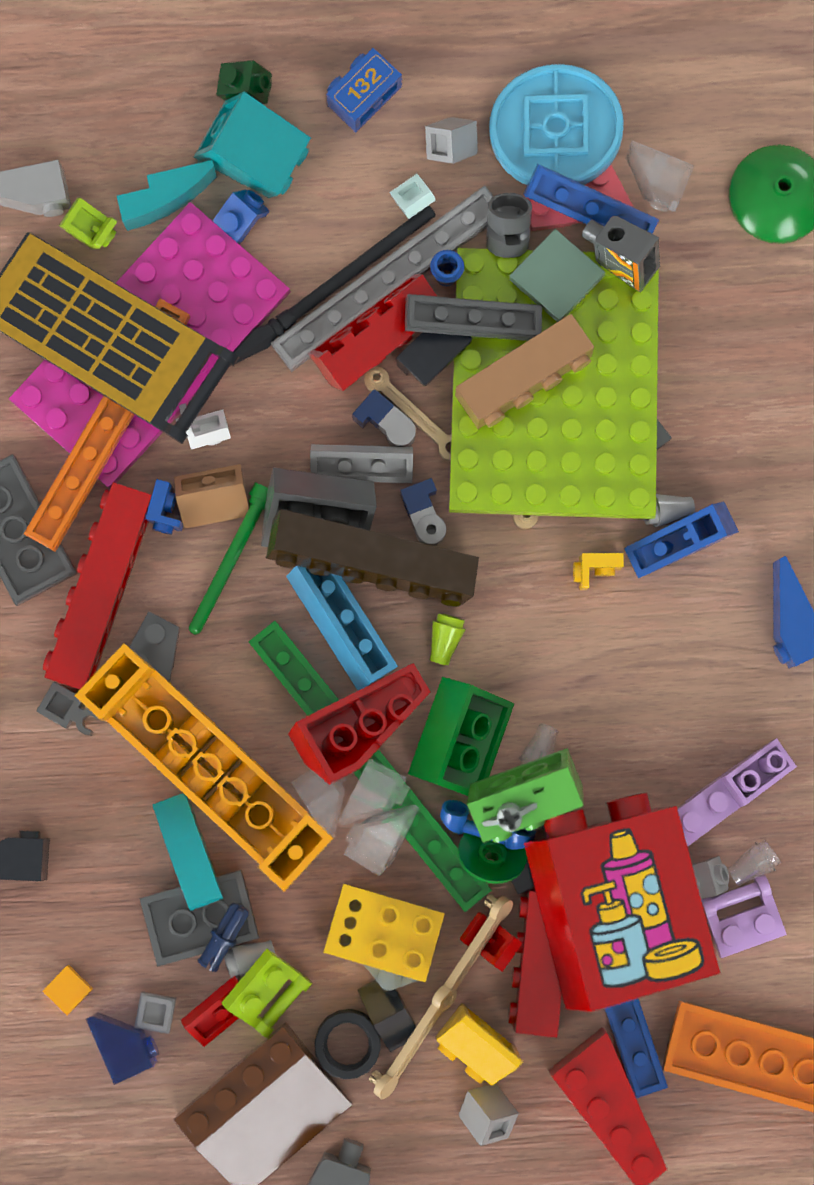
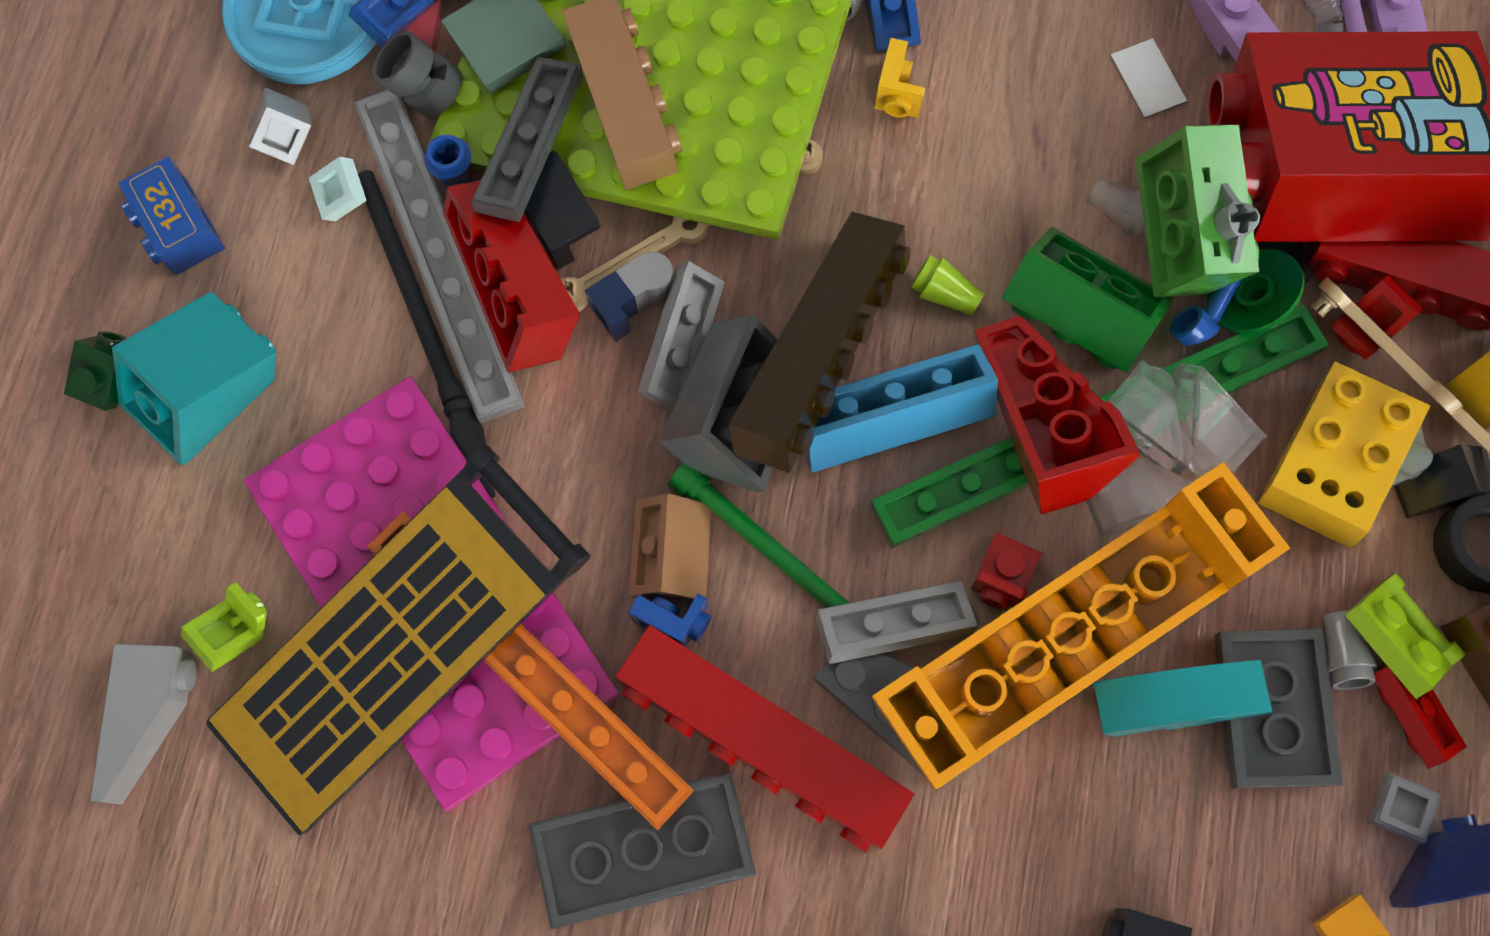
camera: 70 degrees left, 10 degrees down
dark grey plate [36,682,100,736] -> none
teal slope [117,160,217,231] -> none
white bracket [176,403,231,449] -> none
dark blue axle [197,903,249,972] -> none
blue bracket [213,190,270,244] -> none
leg [400,478,446,546] -> none
none -> light grey plate [815,581,978,664]
none -> red bracket [970,532,1042,610]
none -> white sticker [1110,38,1187,118]

